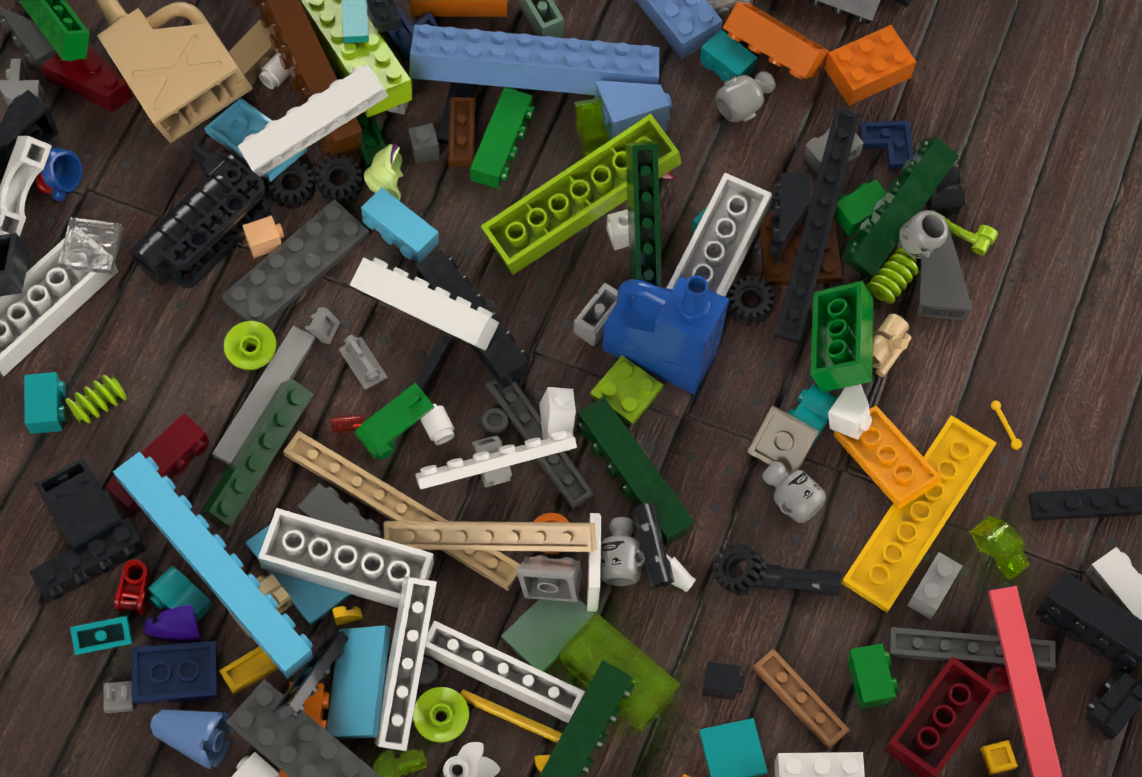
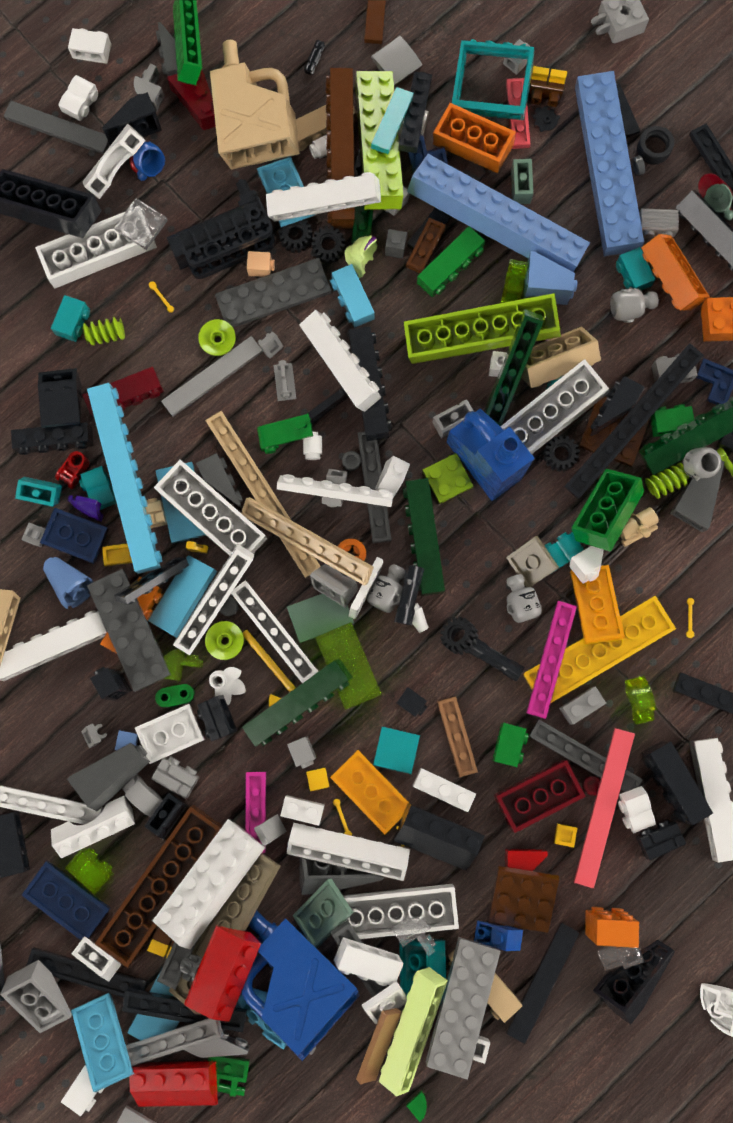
camera: 30 degrees right, 15 degrees up
dark green brick [199,379,313,529] -> none
clear red pin [331,413,364,435] -> none
none -> yellow hinge [149,281,174,313]
none -> tan brick [521,327,601,388]
none -> dark pink tile [526,601,577,719]
none -> white brick [618,786,656,833]

